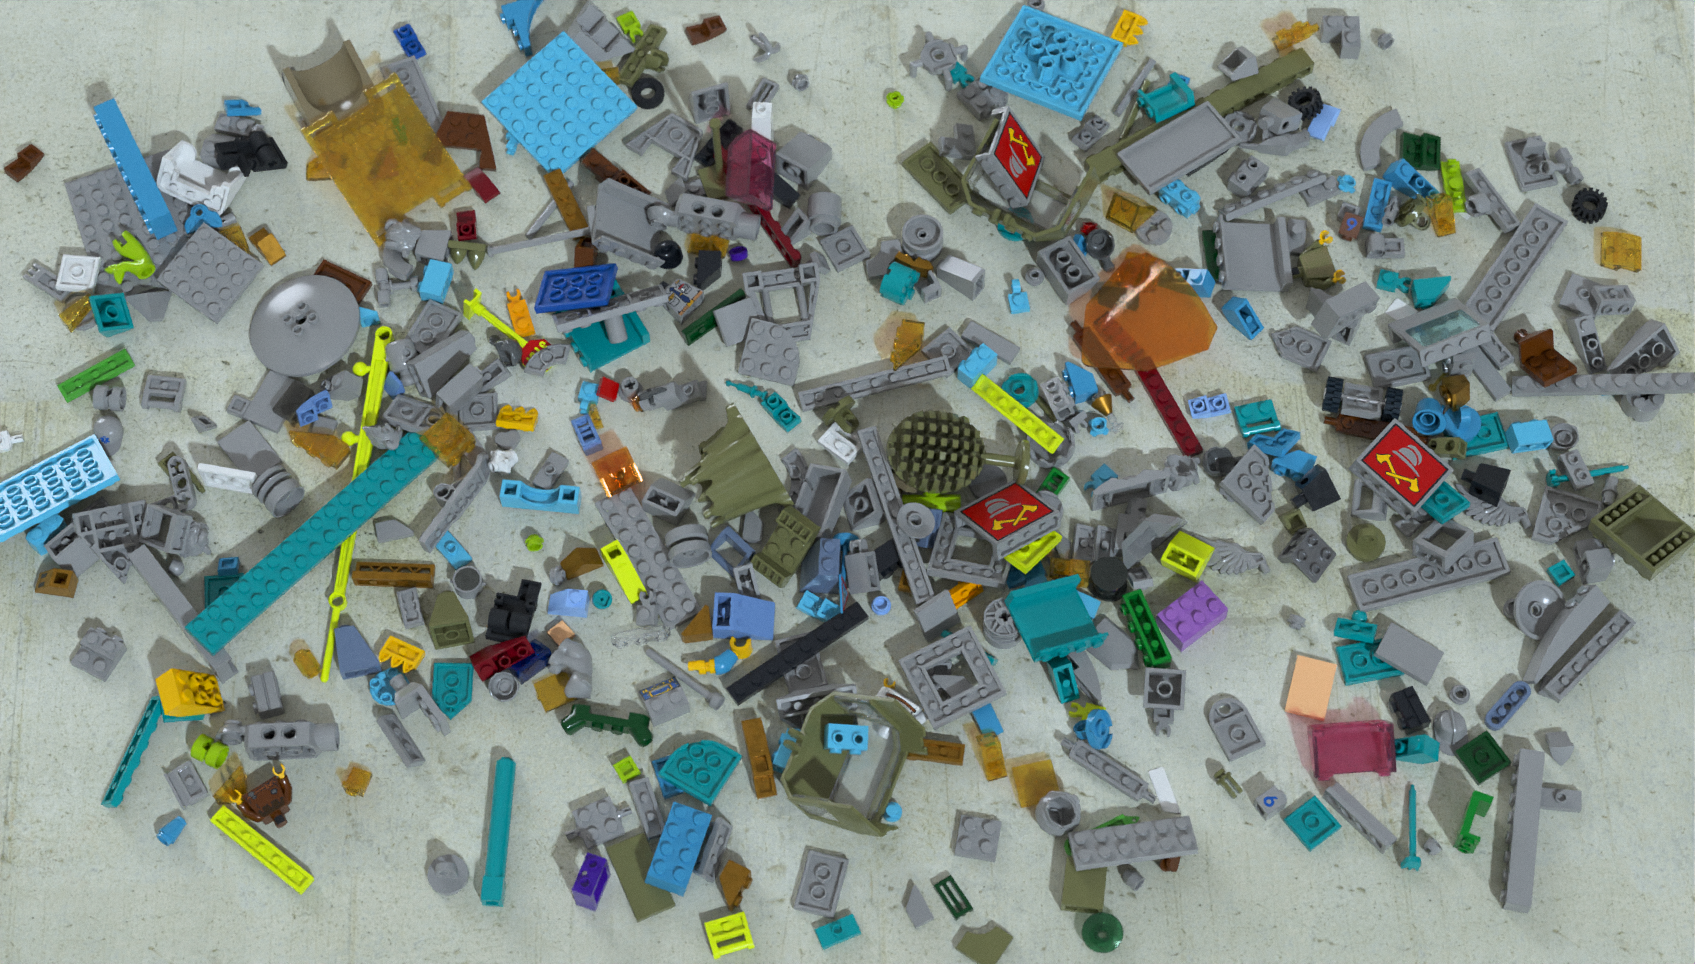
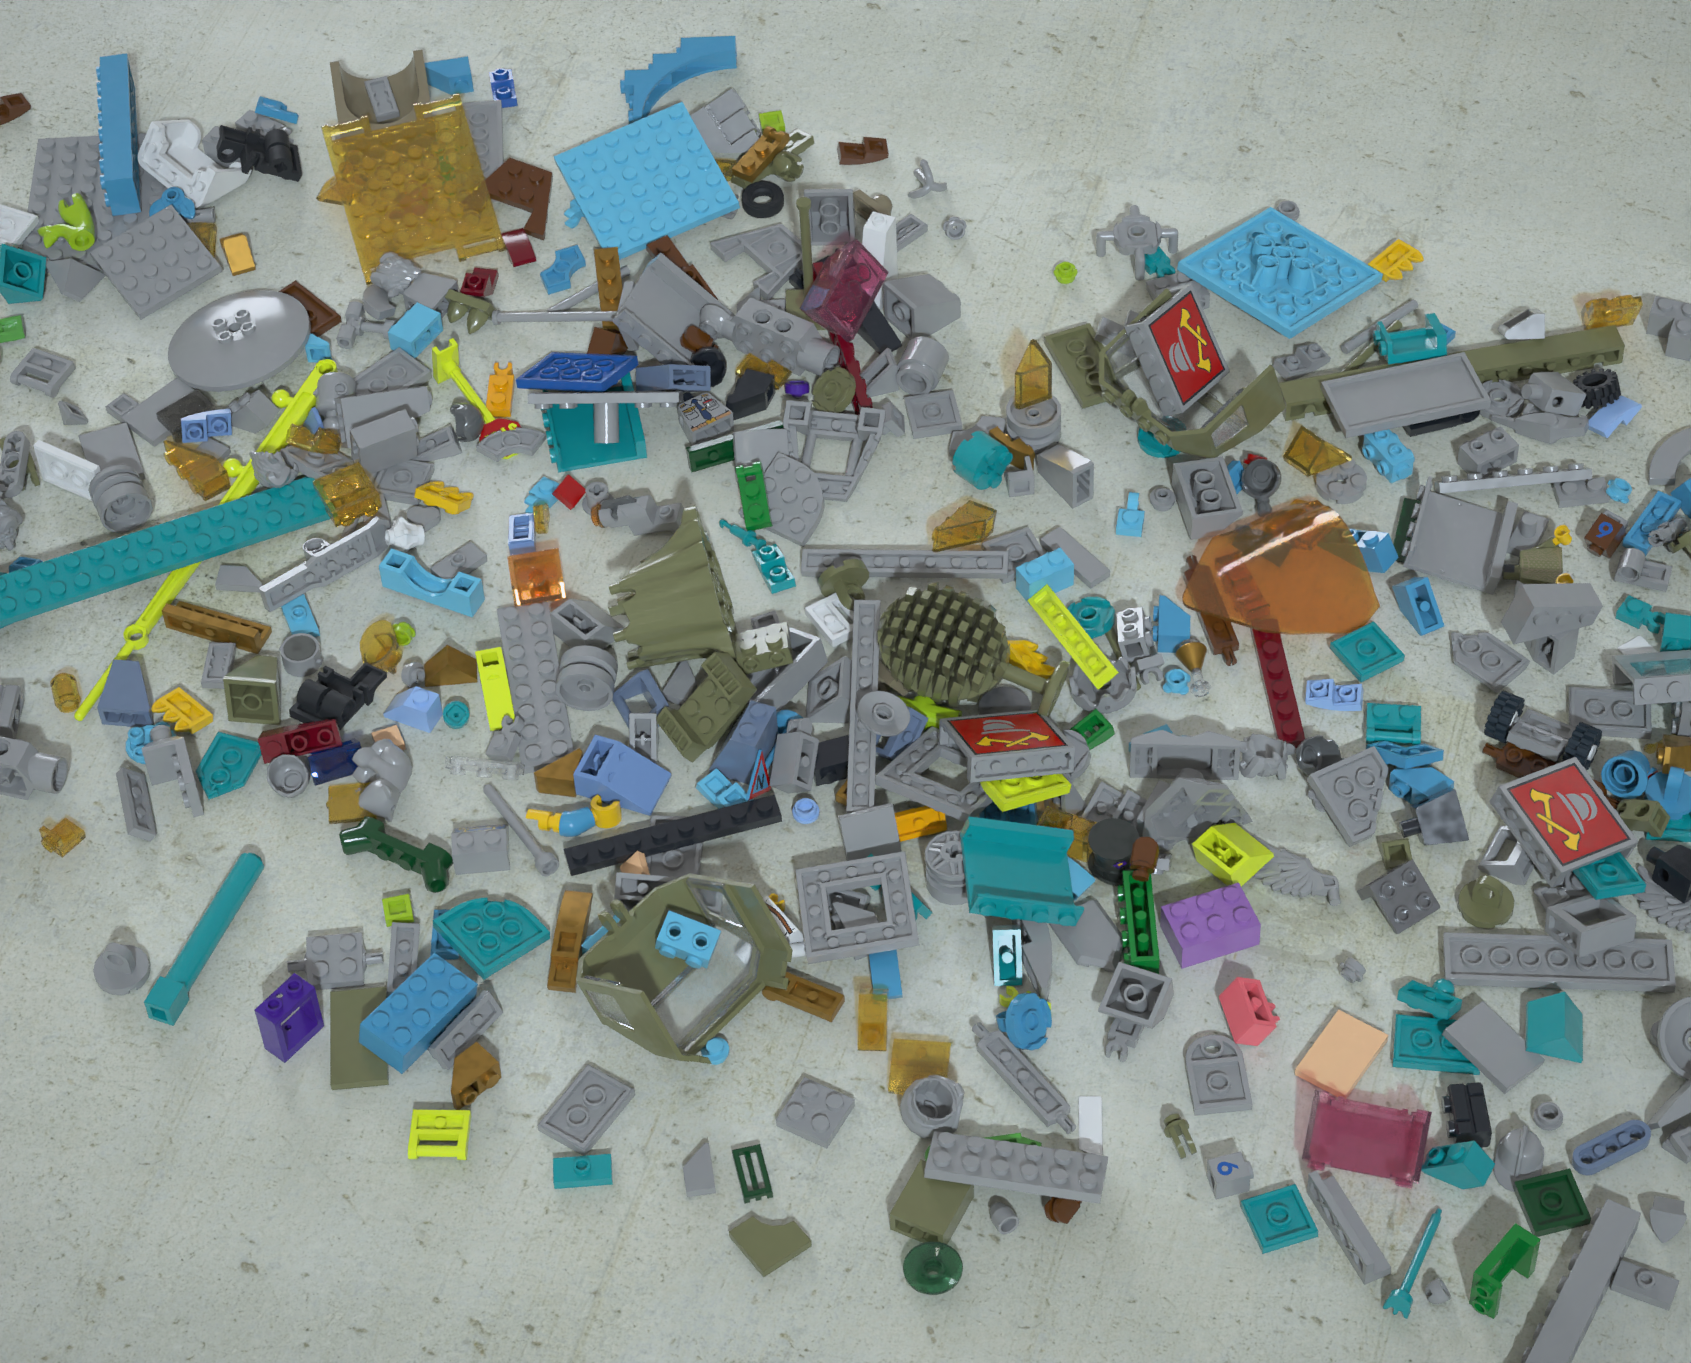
camera: 20 degrees right, 15 degrees down
none -> clear yellow slope [286,423,341,454]
none -> clear yellow piece [360,620,403,674]
none -> light grey plate [364,76,400,122]
none -> dark azure slope [424,56,474,95]
none -> dark azure tile [540,245,586,295]
none -> light nougat tile [620,851,650,875]
none -> sand blue slope [636,364,711,392]
none -> reddish brown arm [680,325,719,353]
none -> pearl gold plate [732,126,790,183]
none -> green plate [735,461,773,531]
none -> olive plate [735,622,793,674]
none -> olive tile [812,367,856,413]
none -> dark tan tile [853,189,893,221]
none -> yellow plate [1007,640,1055,680]
none -> clear yellow slope [1015,339,1052,410]
none -> reddish brown arm [1130,837,1159,882]
none -> coral brick [1219,977,1280,1046]
none -> teal plate [1330,621,1405,683]
none -> teal slope [1526,991,1583,1063]

